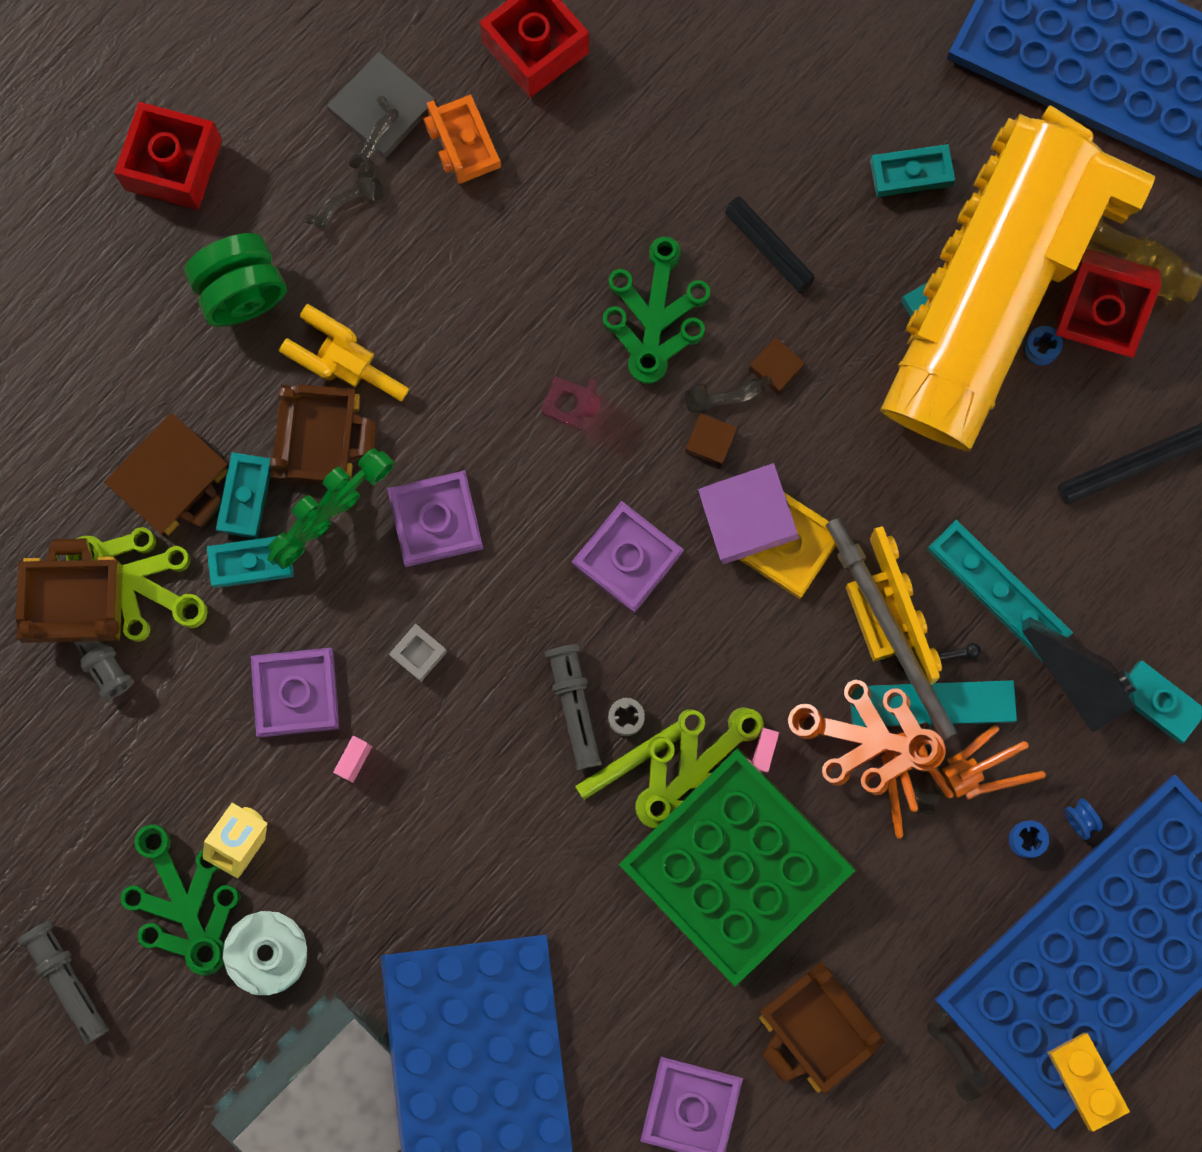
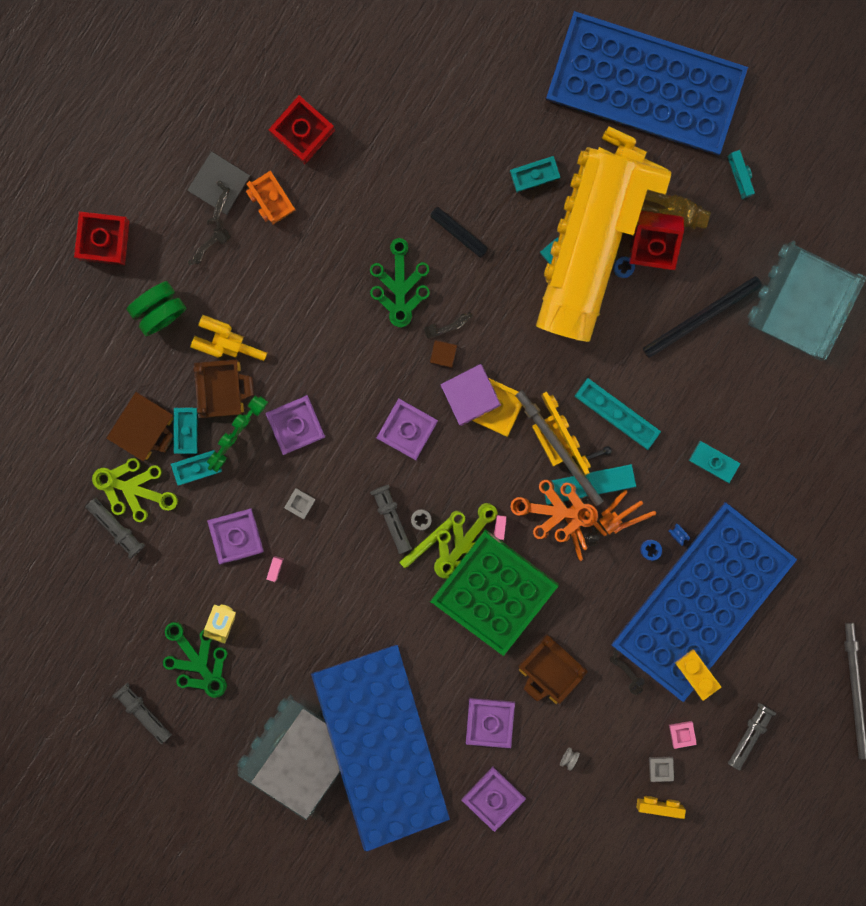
camera: 10 degrees left, 10 degrees up
reddish brown piece [16,538,123,643] -> none
light aqua plate [223,911,307,995] -> none
clear pink bracket [542,378,601,429] -> none
reddish brown tile [748,337,805,394] -> none
black slope [1022,617,1137,732] -> none

